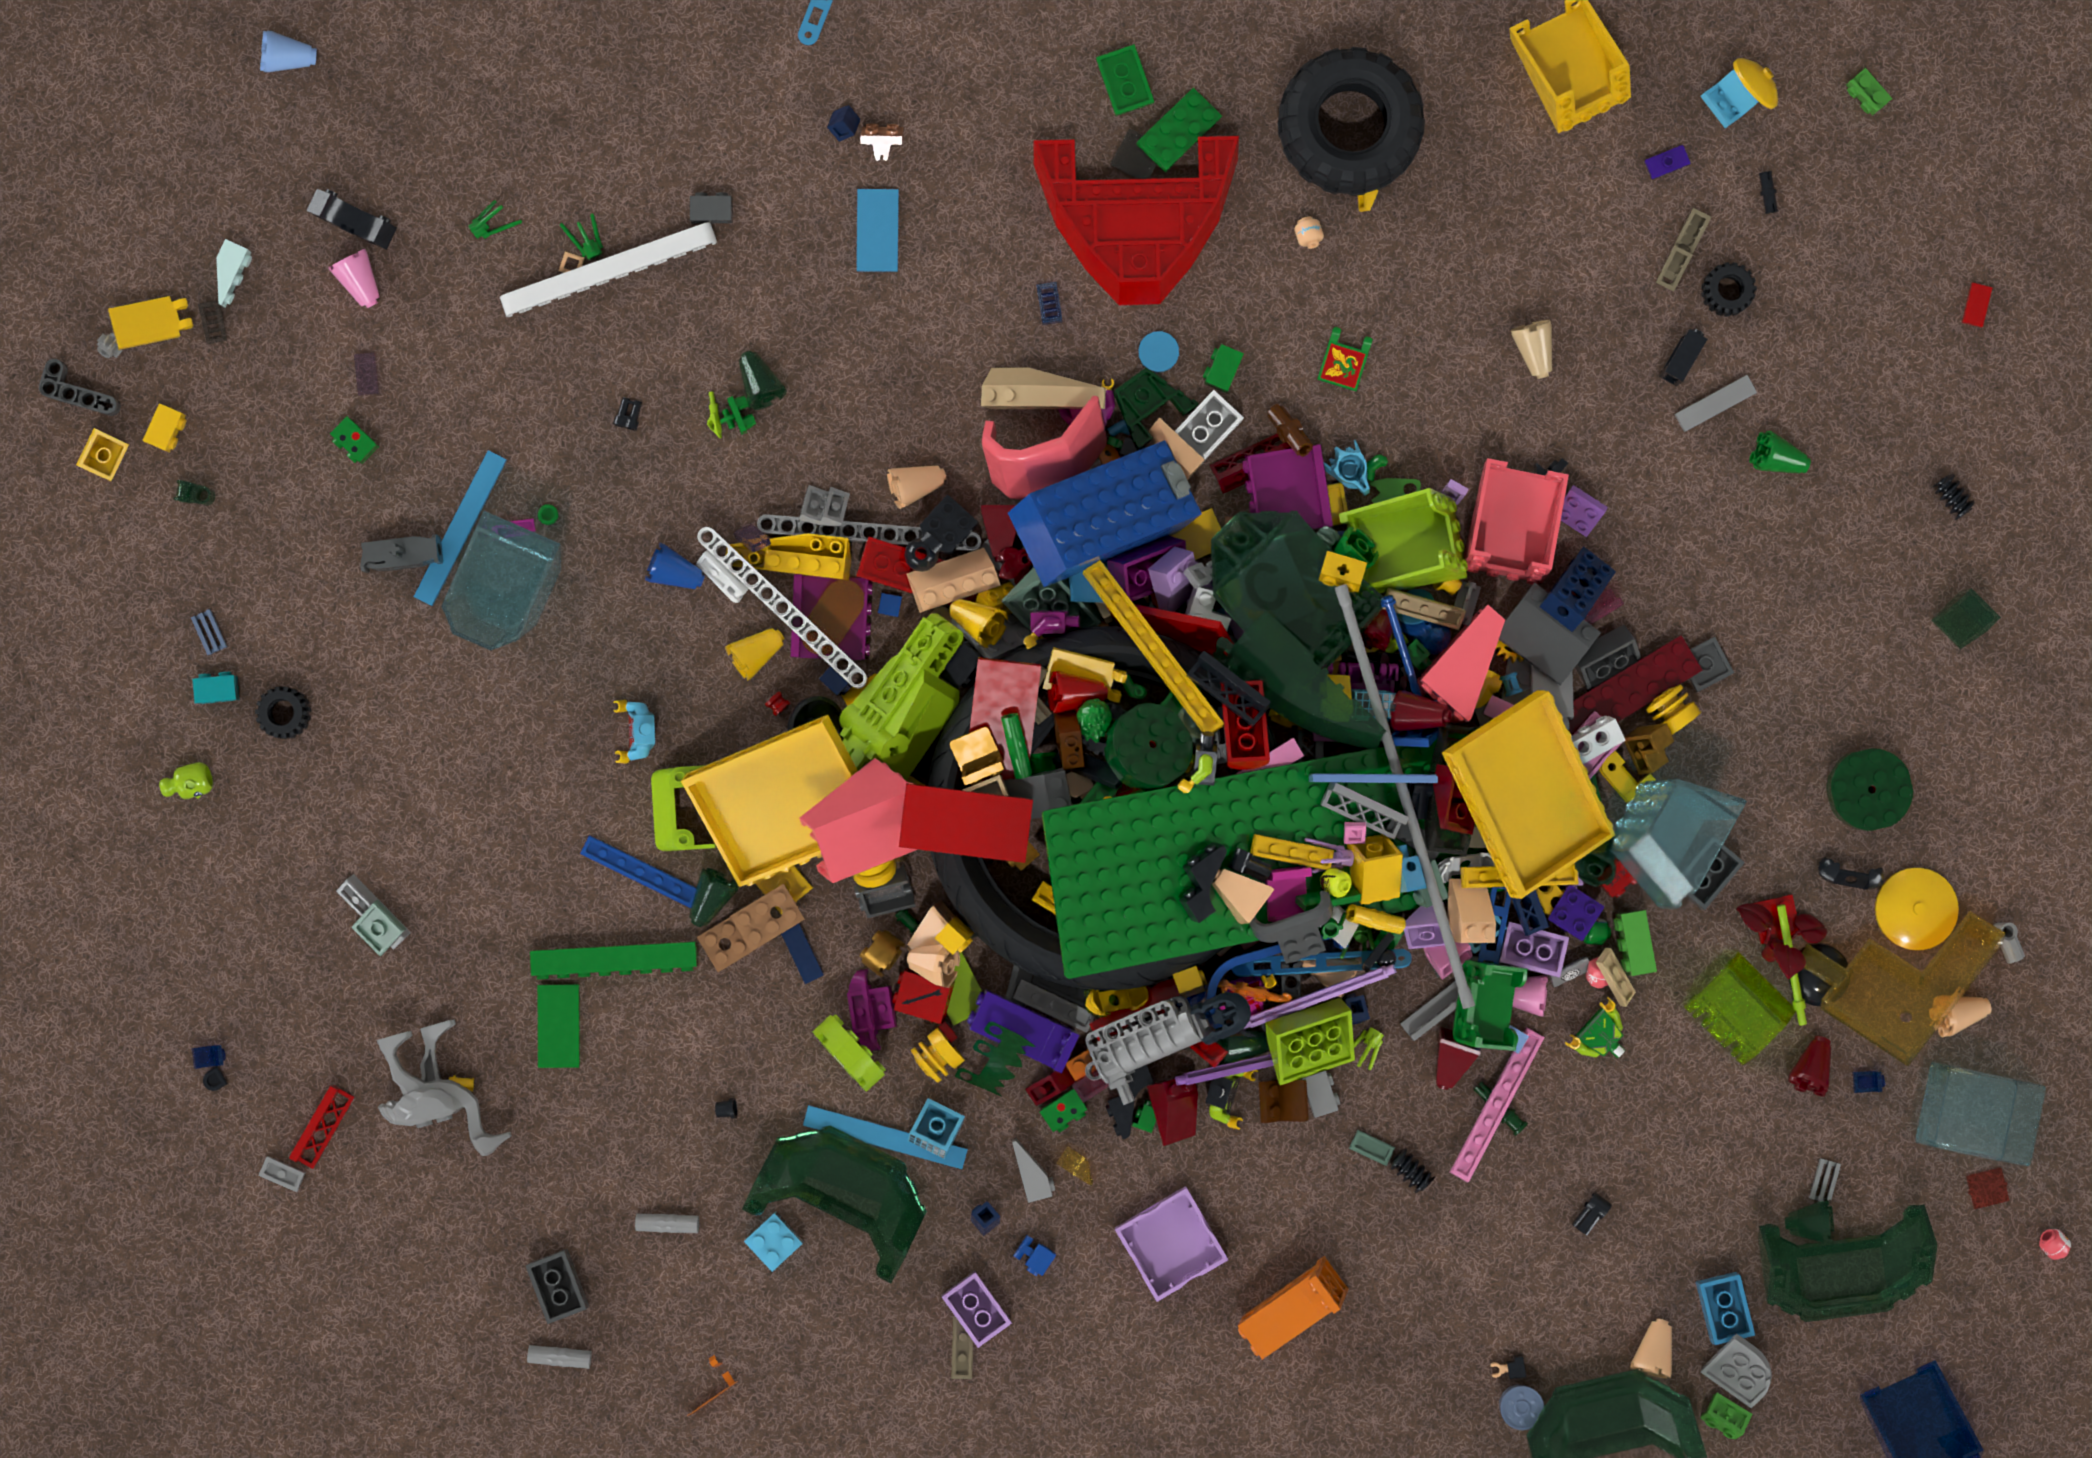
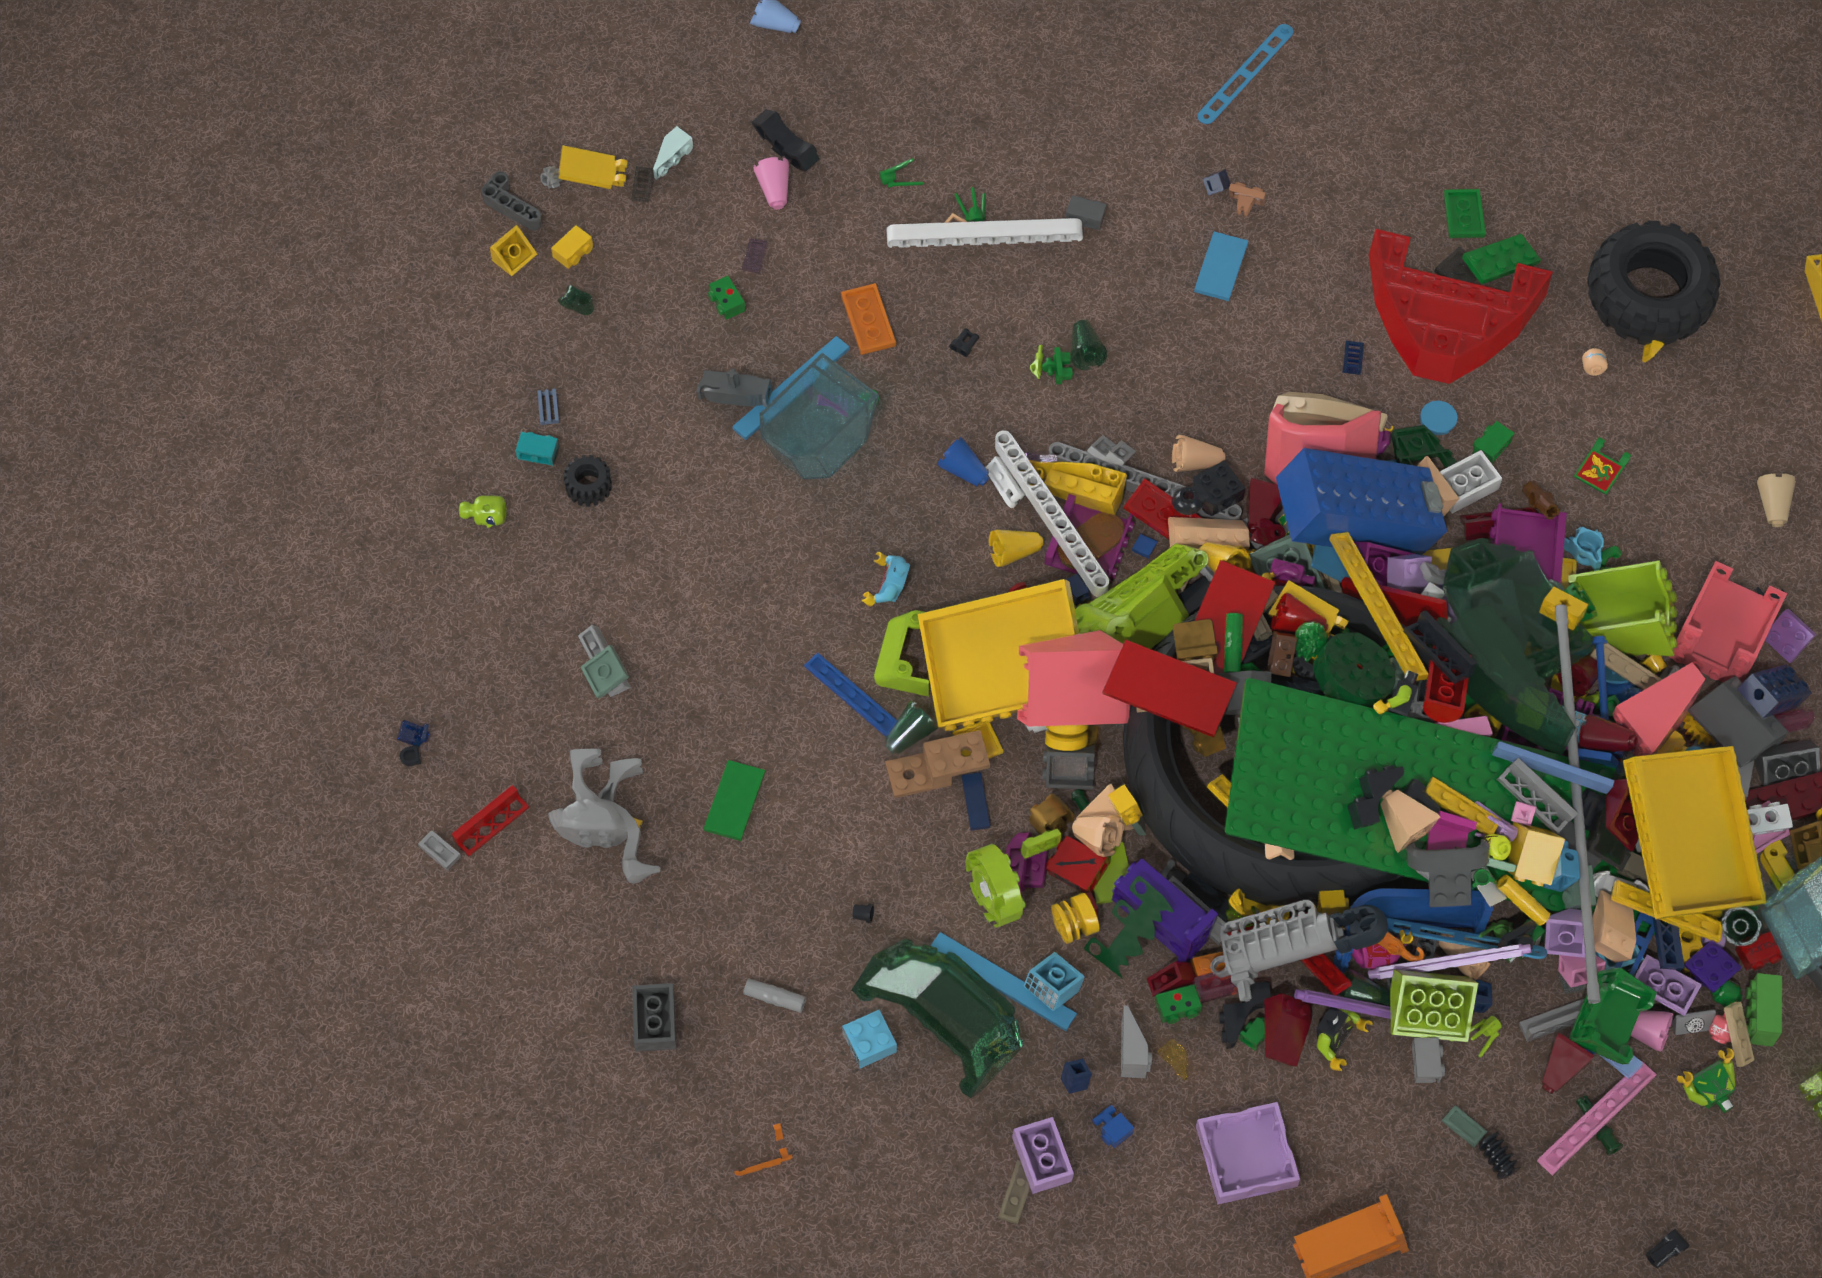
camera: 20 degrees right, 25 degrees down
light grey axle [527,1345,592,1369] -> none
green brick [530,942,698,980] -> none
reddish brown bracket [1259,1080,1309,1123] -> none
lavender tile [1441,479,1469,505] -> none
none -> orange plate [841,283,896,355]
none -> lime plate [1021,828,1061,859]

